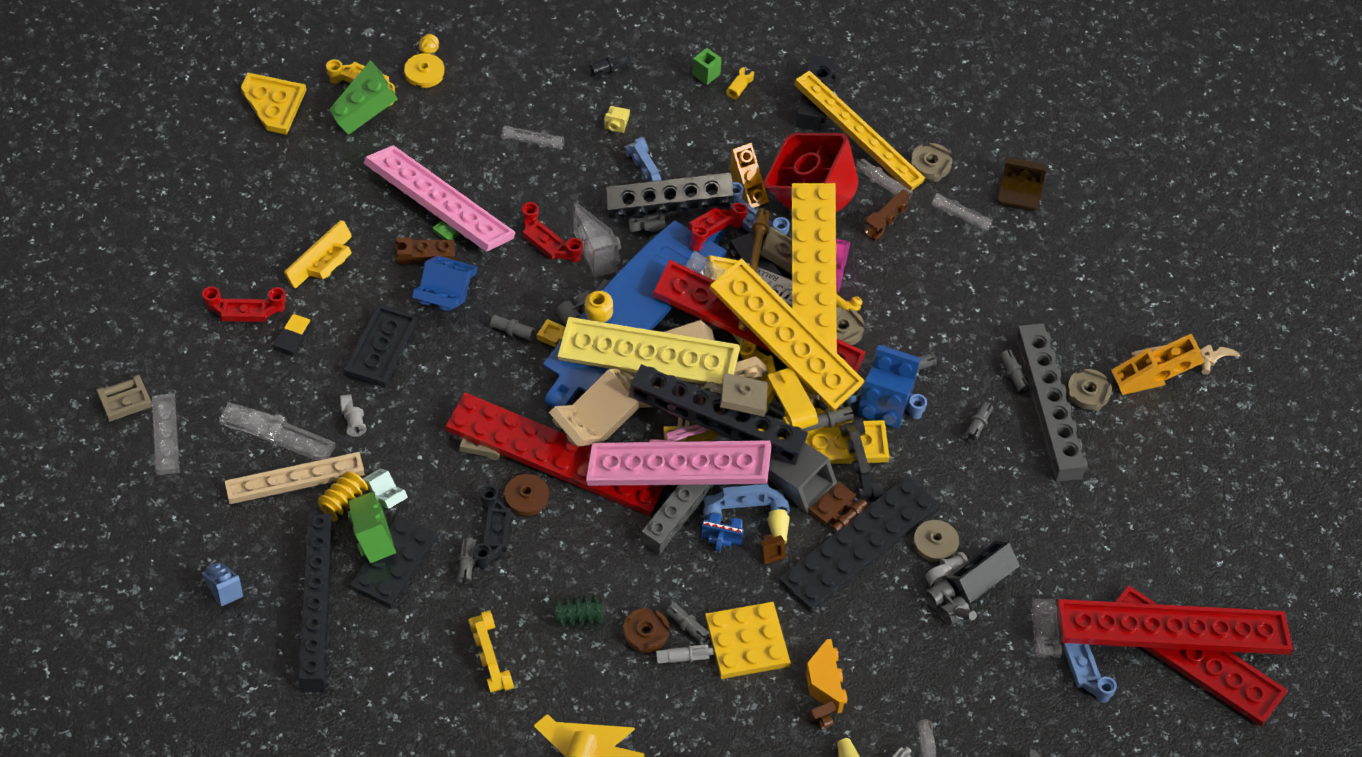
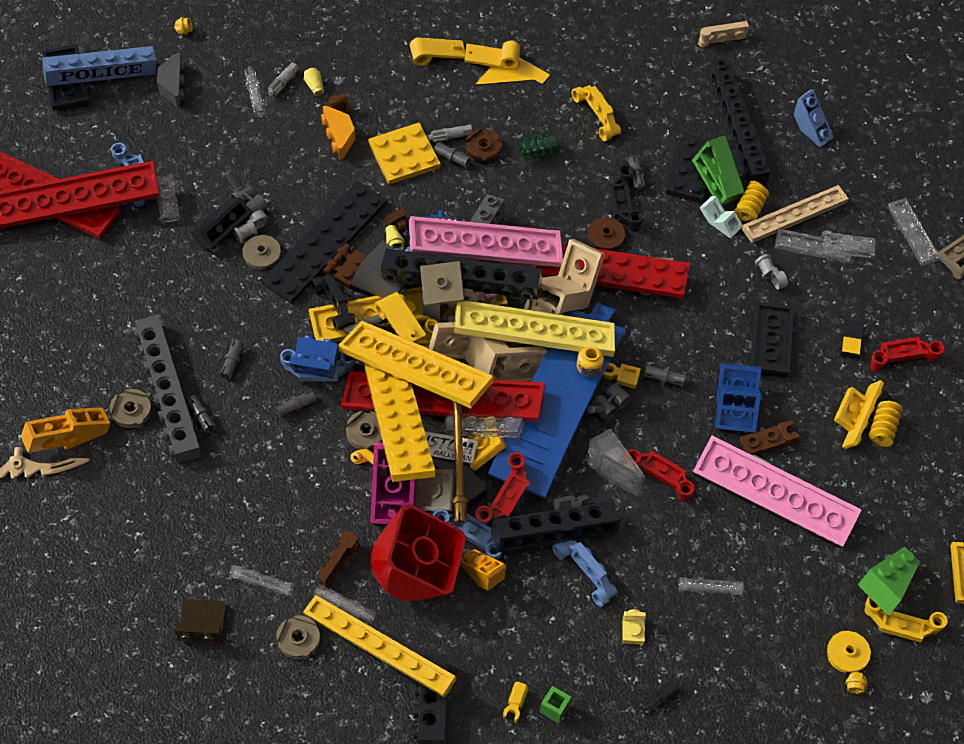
camera: 170 degrees right, 5 degrees up
none -> tan plate [698,21,749,47]
none -> yellow piece [869,401,903,447]

